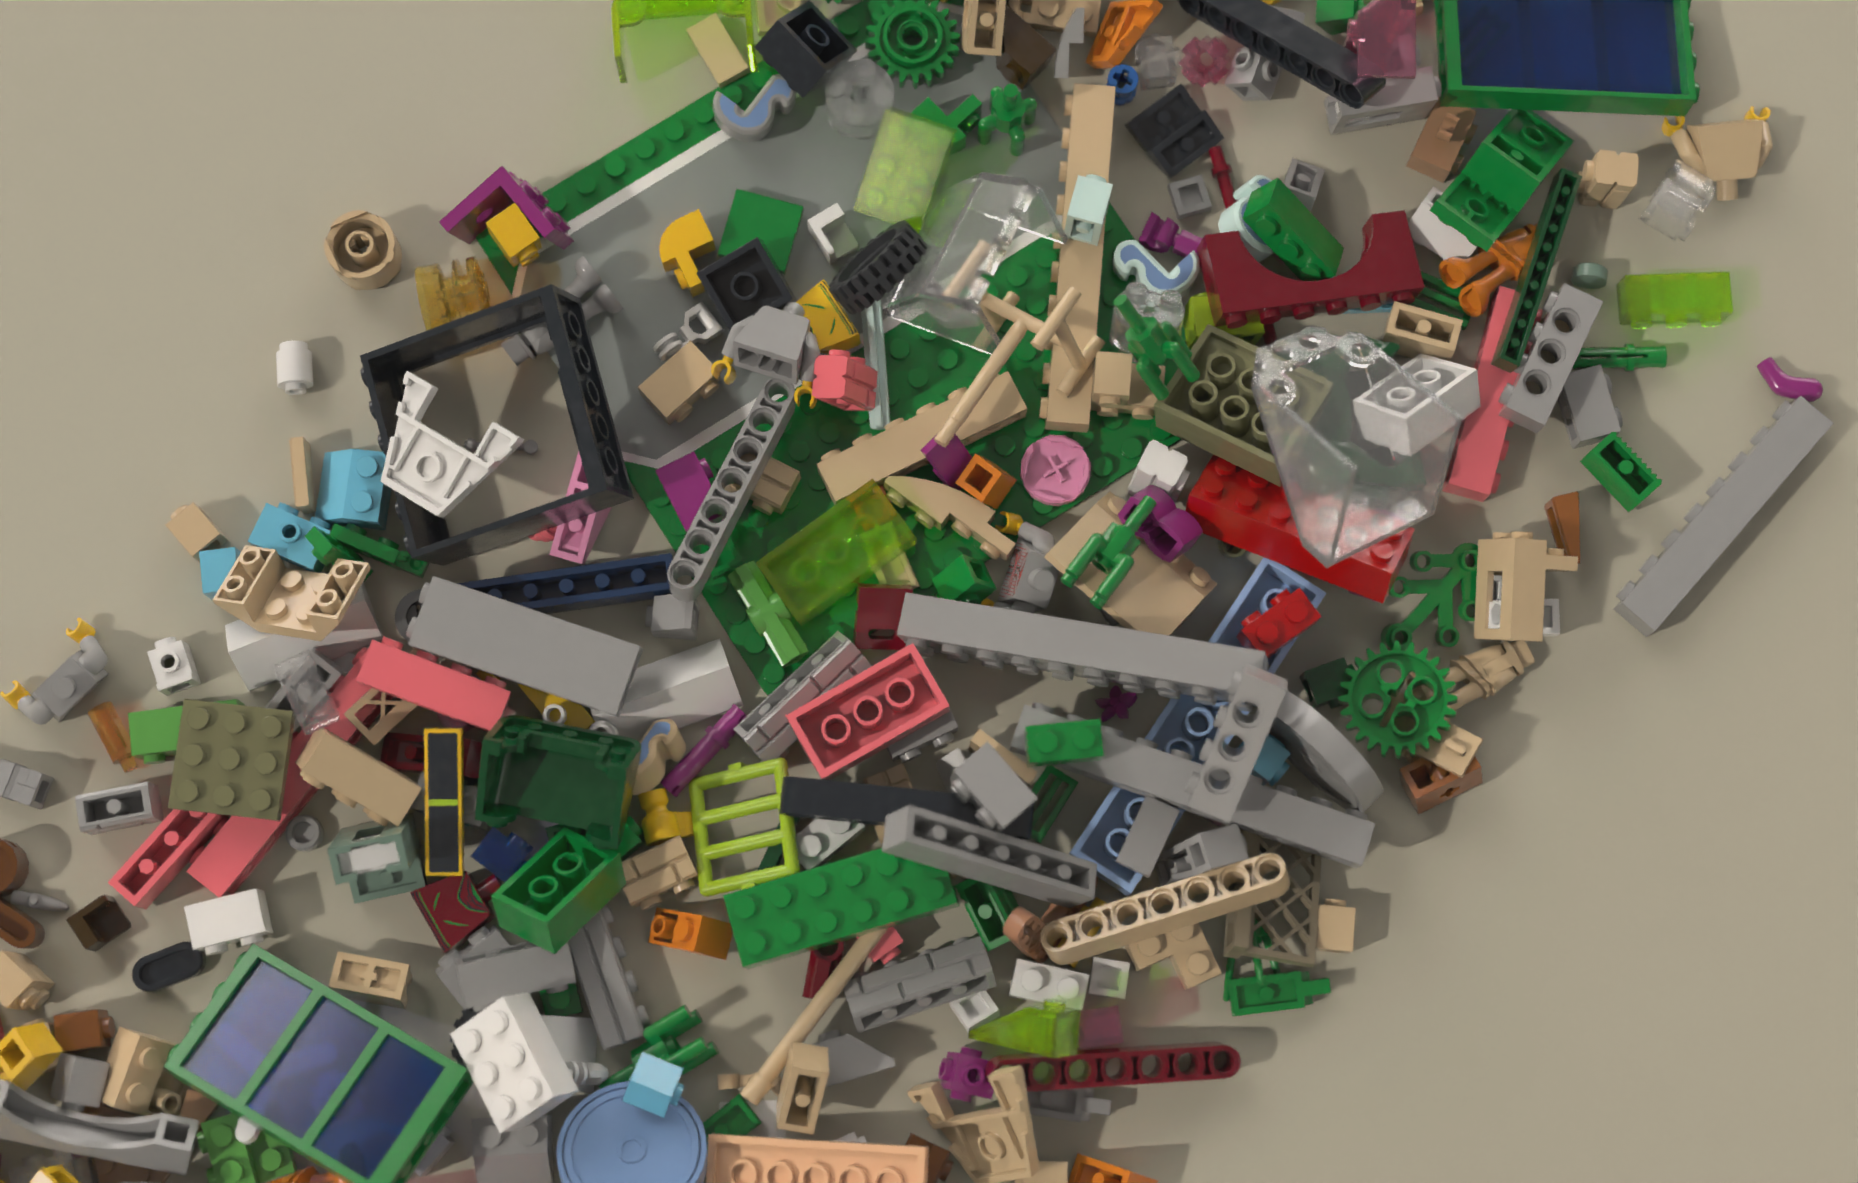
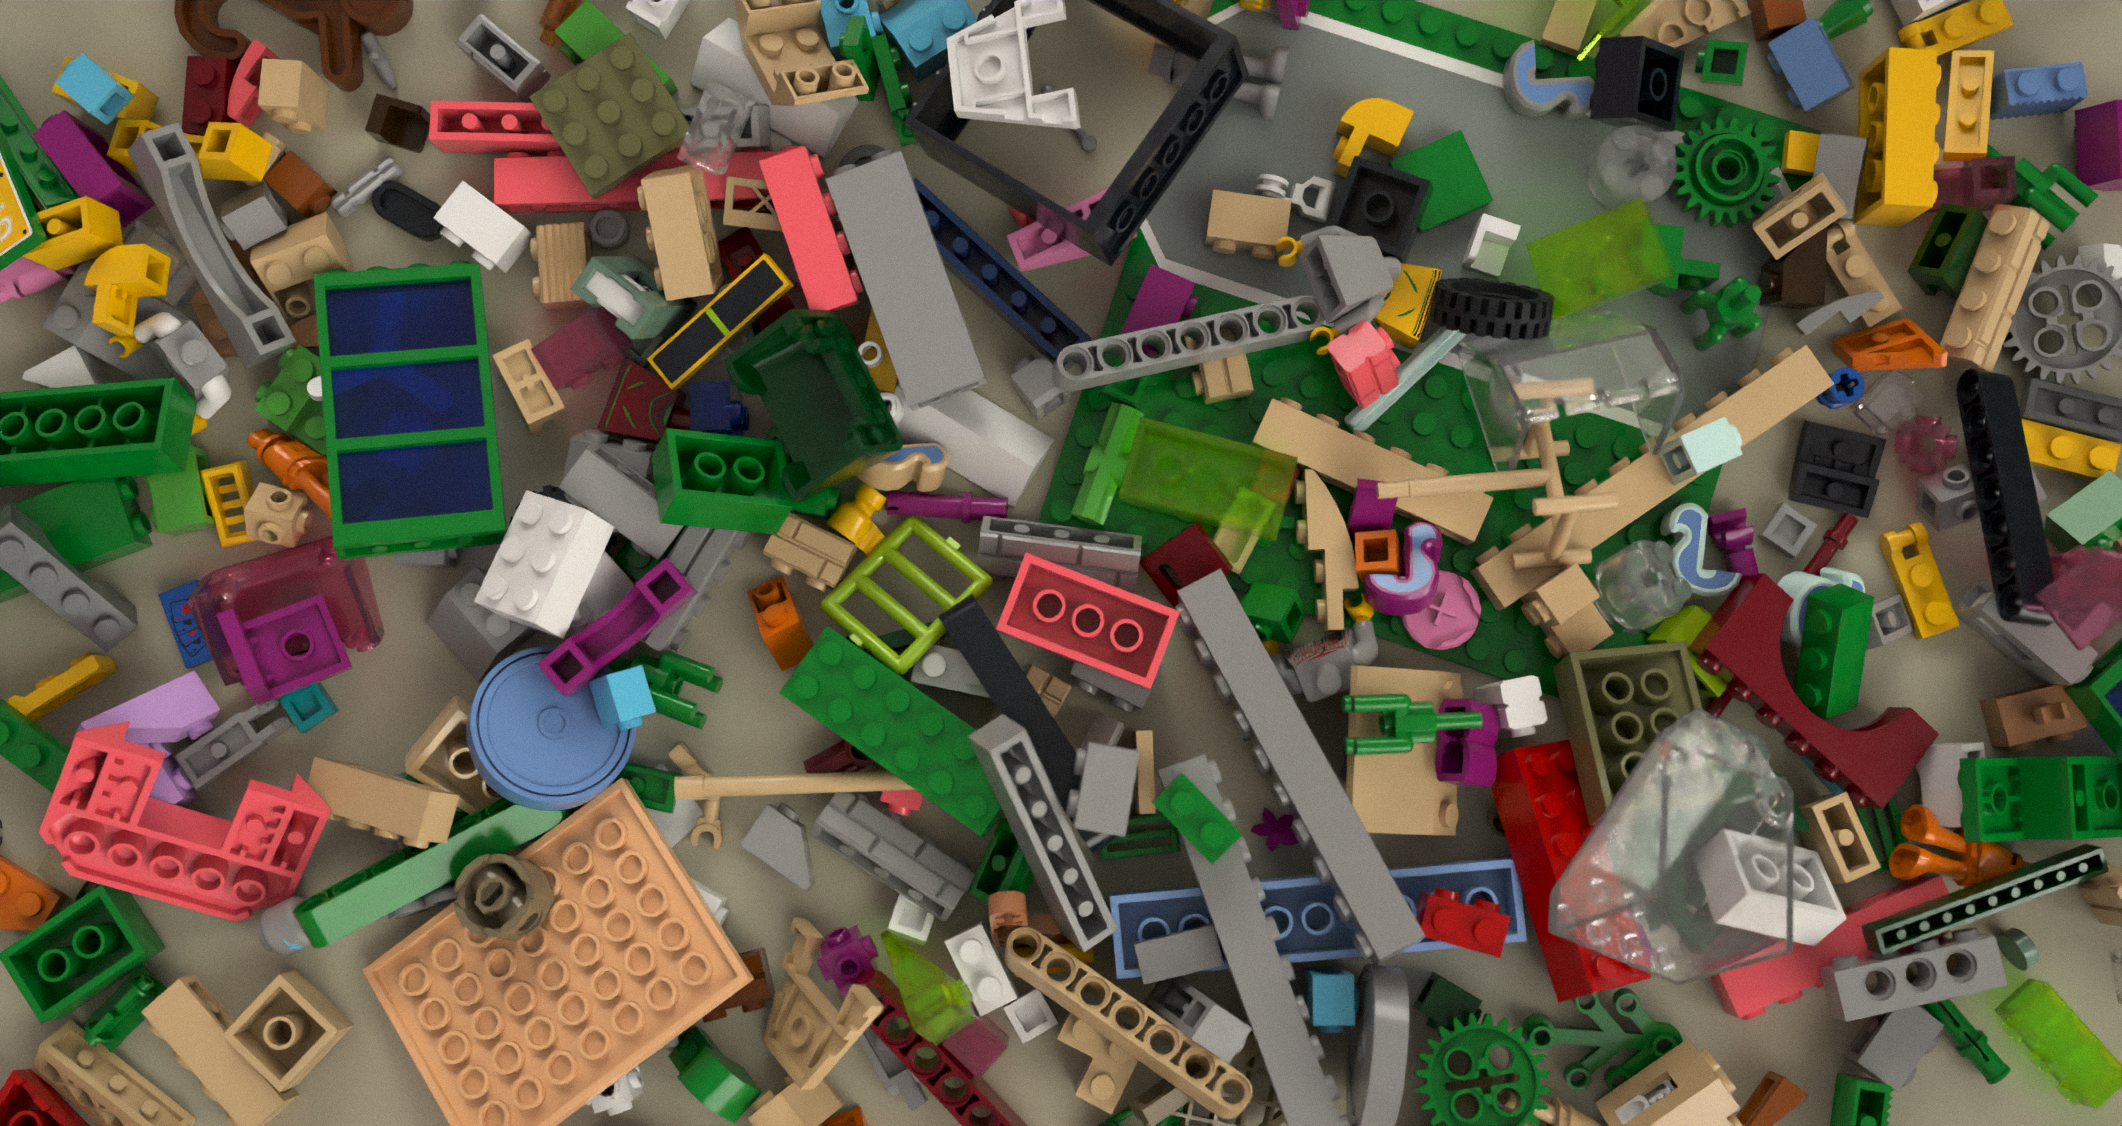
camera: 55 degrees right, 5 degrees up
tan brick [776,1042,829,1134] -> none
green plant [1114,294,1201,400] -> none
light grey brick [1185,663,1288,823] -> none
none -> light grey axle [330,156,402,218]
none -> tan brick [530,222,592,310]
none -> clear pink brick [531,306,633,391]
none -> magenta arch [537,558,698,697]
none -> magenta animal [1363,520,1443,616]
none -> yellow plate [1879,521,1960,640]

